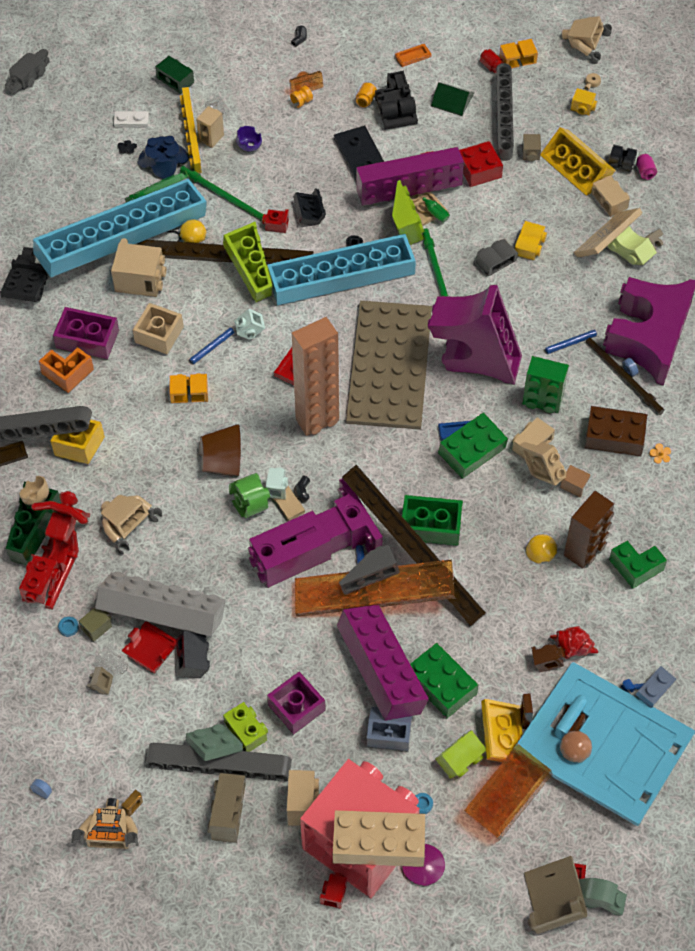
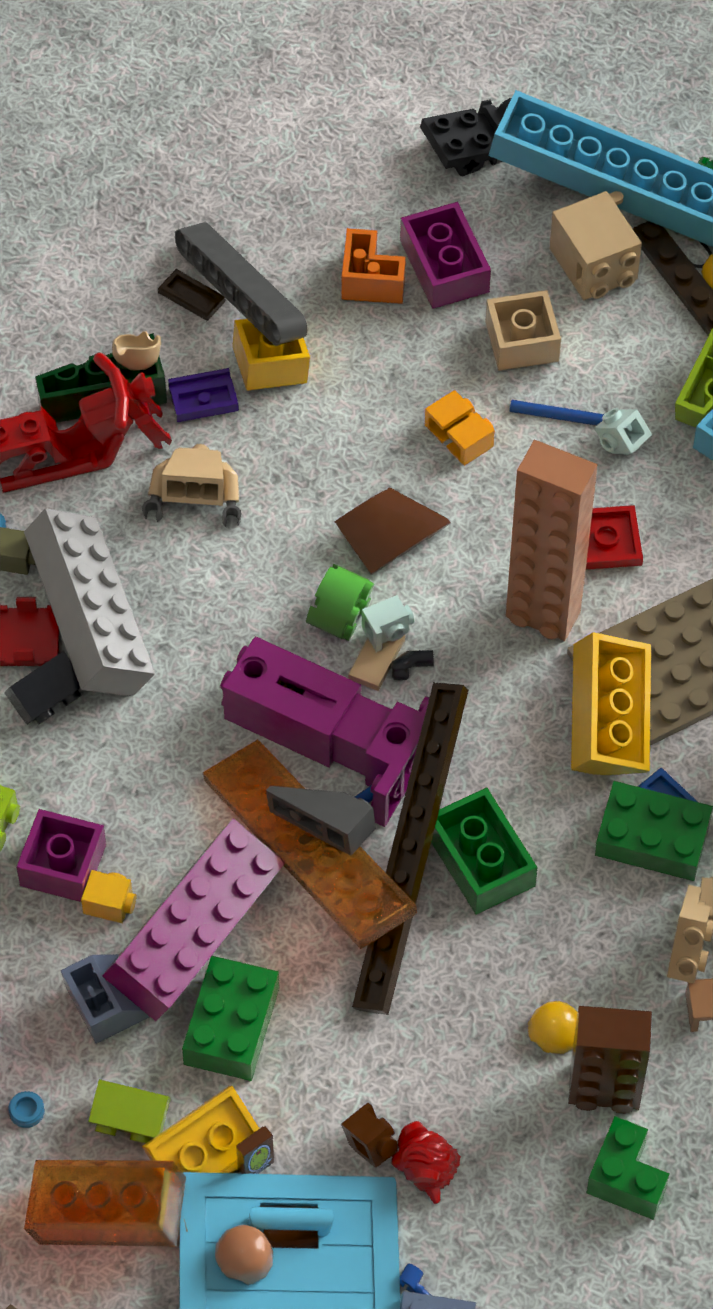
camera: 55 degrees right, 0 degrees up
none -> yellow brick [81,870,137,924]
none -> dark purple plate [168,368,239,422]
none -> yellow slope [571,632,651,775]

